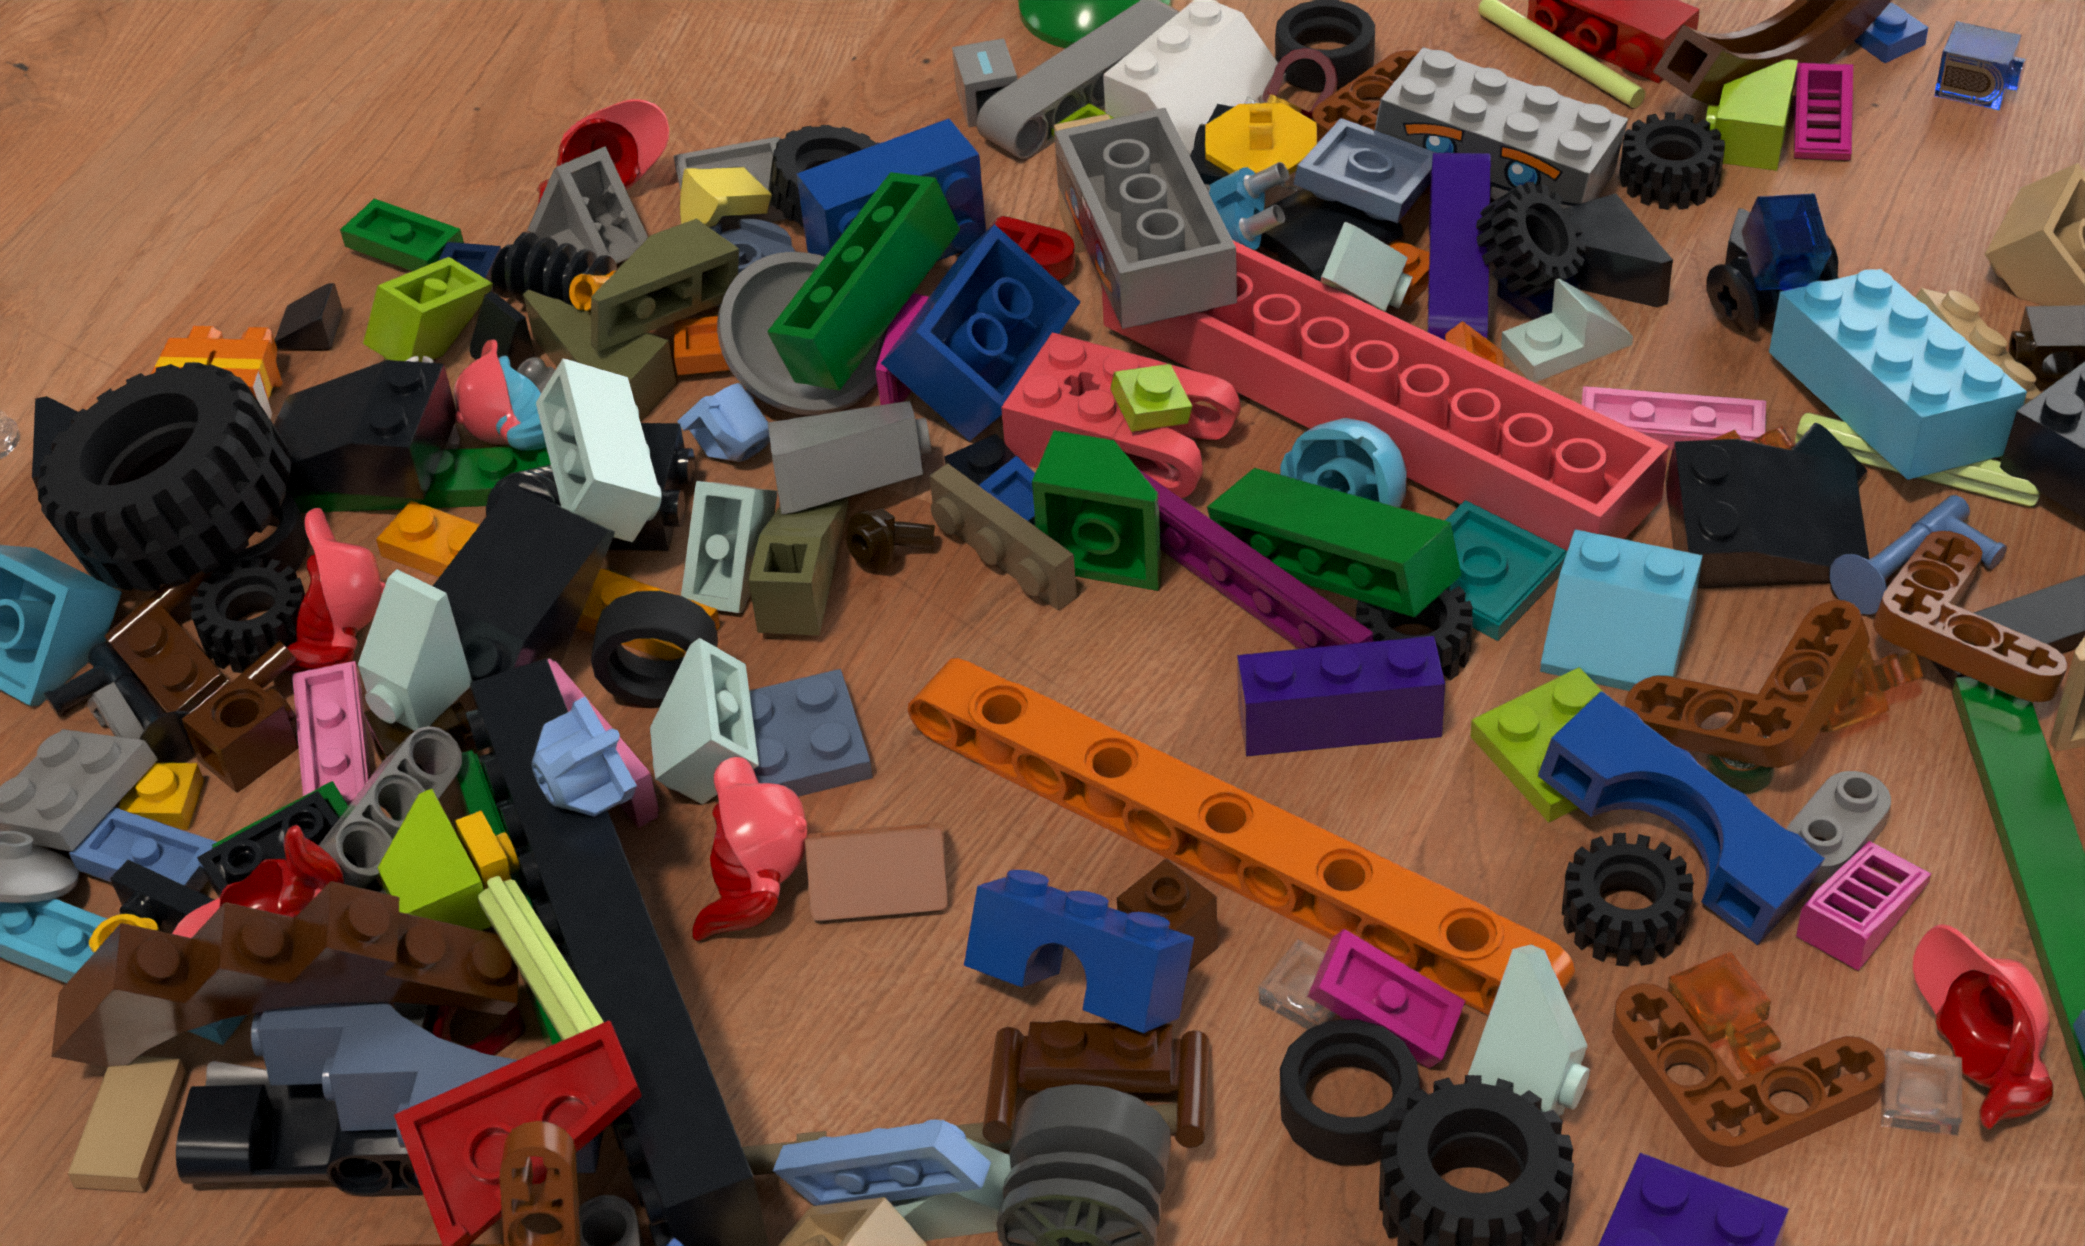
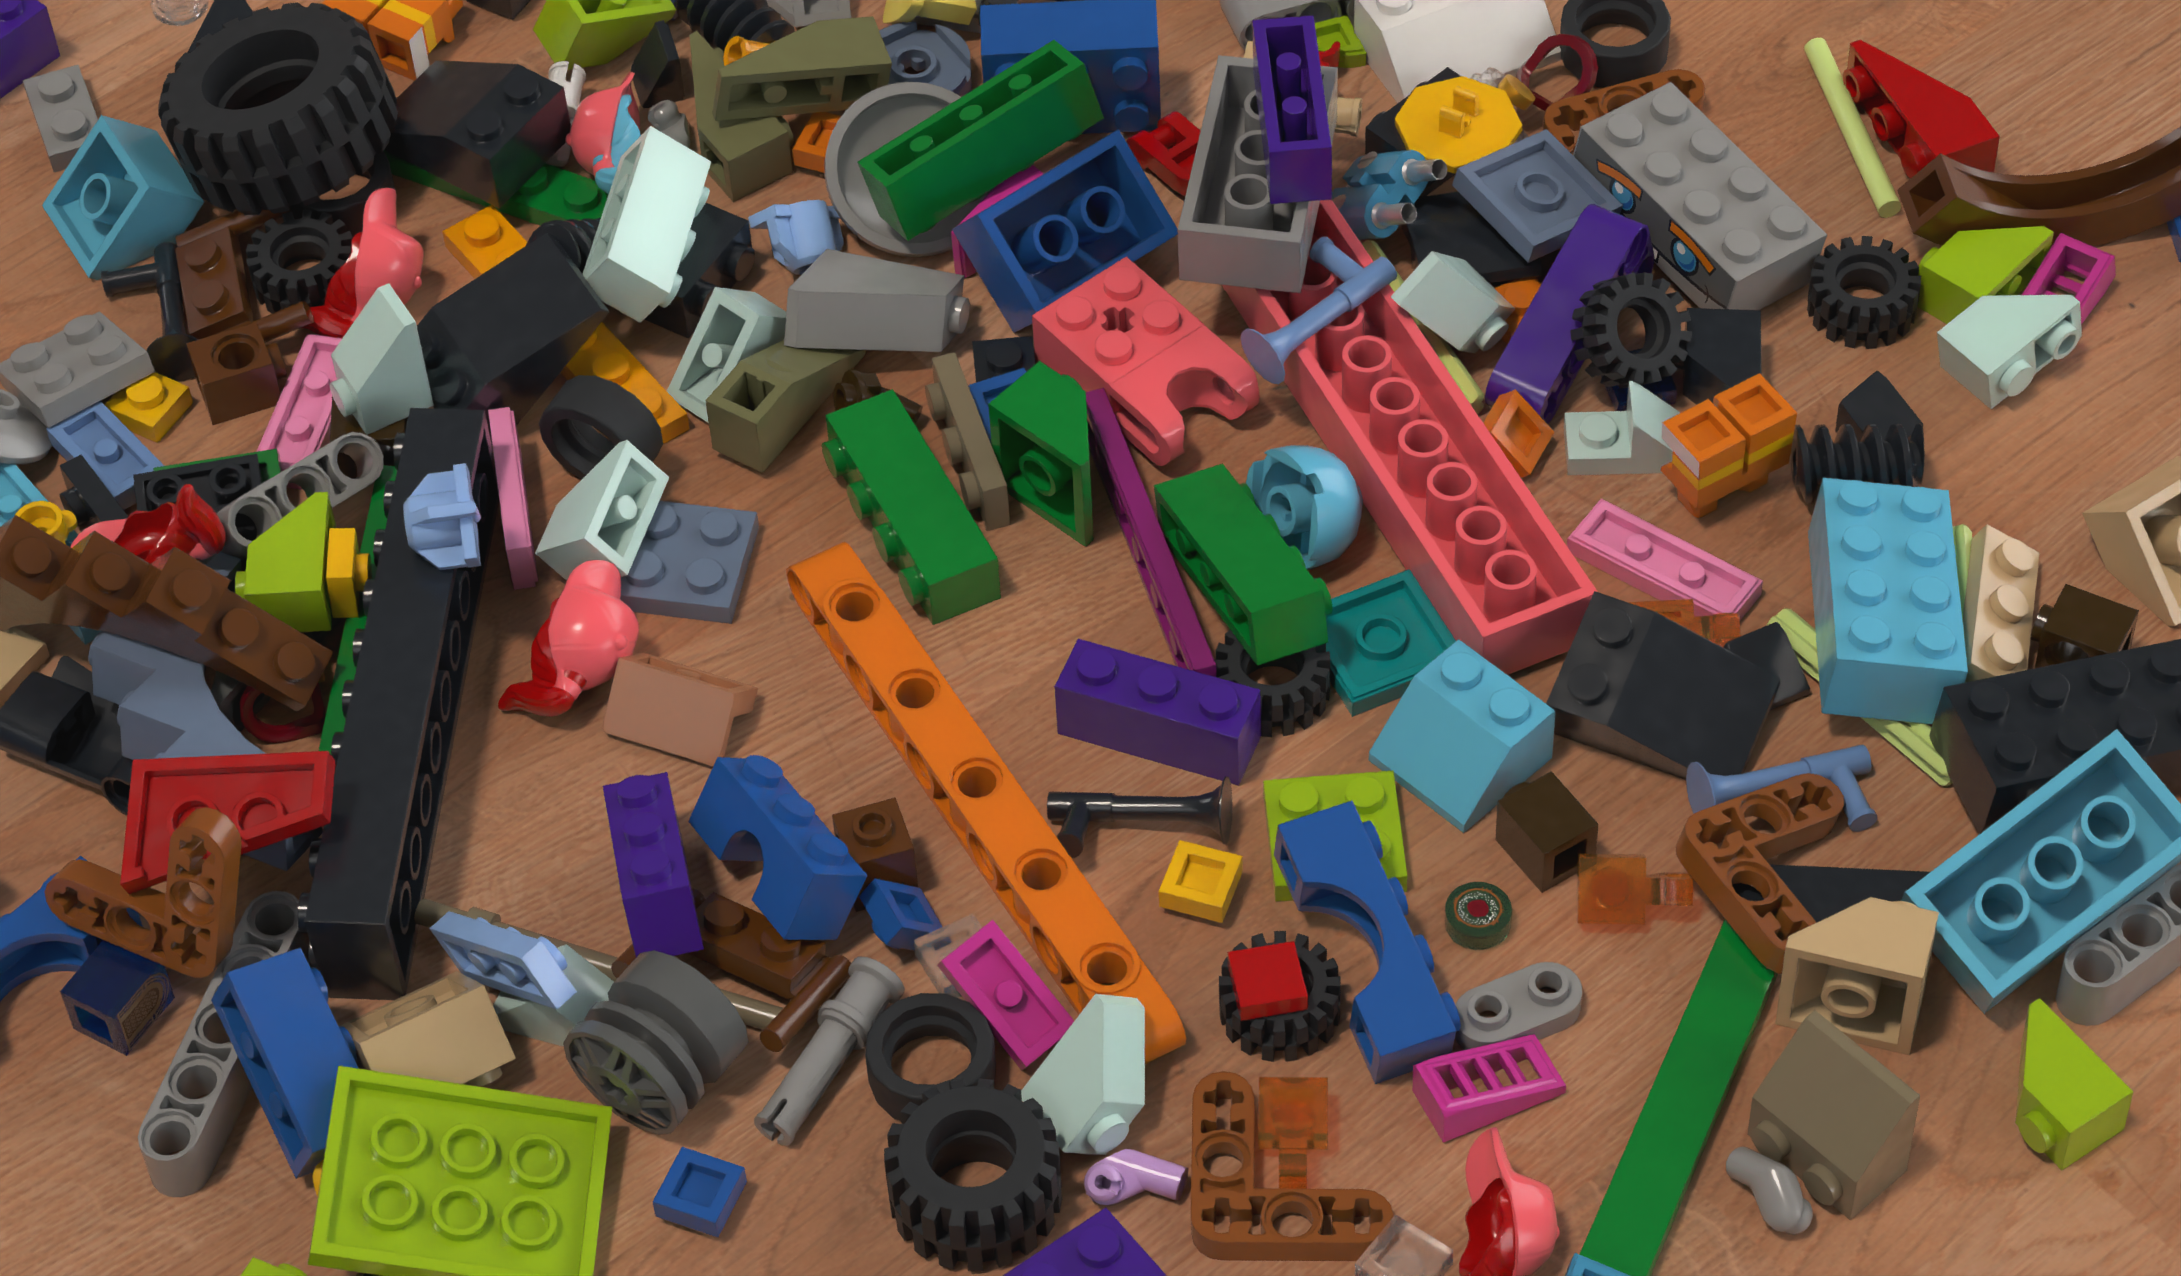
camera: 25 degrees right, 5 degrees up
light grey tile [87,682,144,740] -> none
yellowish green axle [478,876,604,1041] -> none
lime plate [1110,364,1192,432] -> none
dark orange beam [1625,600,1870,768] -> none
clear blue brick [1742,193,1832,291] -> none
none -> dark purple brick [603,772,704,957]
none -> light grey pin [754,956,905,1146]
none -> green brick [821,389,1001,625]
none -> blue plate [859,878,948,954]
none -> black piece [1047,776,1233,858]
none -> lavender arm [1084,1149,1188,1205]
none -> yellow plate [1158,840,1243,923]
none -> red tile [1227,941,1308,1021]
none -> medium blue piece [1241,237,1397,384]
none -> dark purple brick [1252,15,1332,204]
none -> dark brown brick [1495,771,1598,893]
none -> orange hips [1661,373,1797,518]
none -> light aqua slope [1937,295,2082,409]

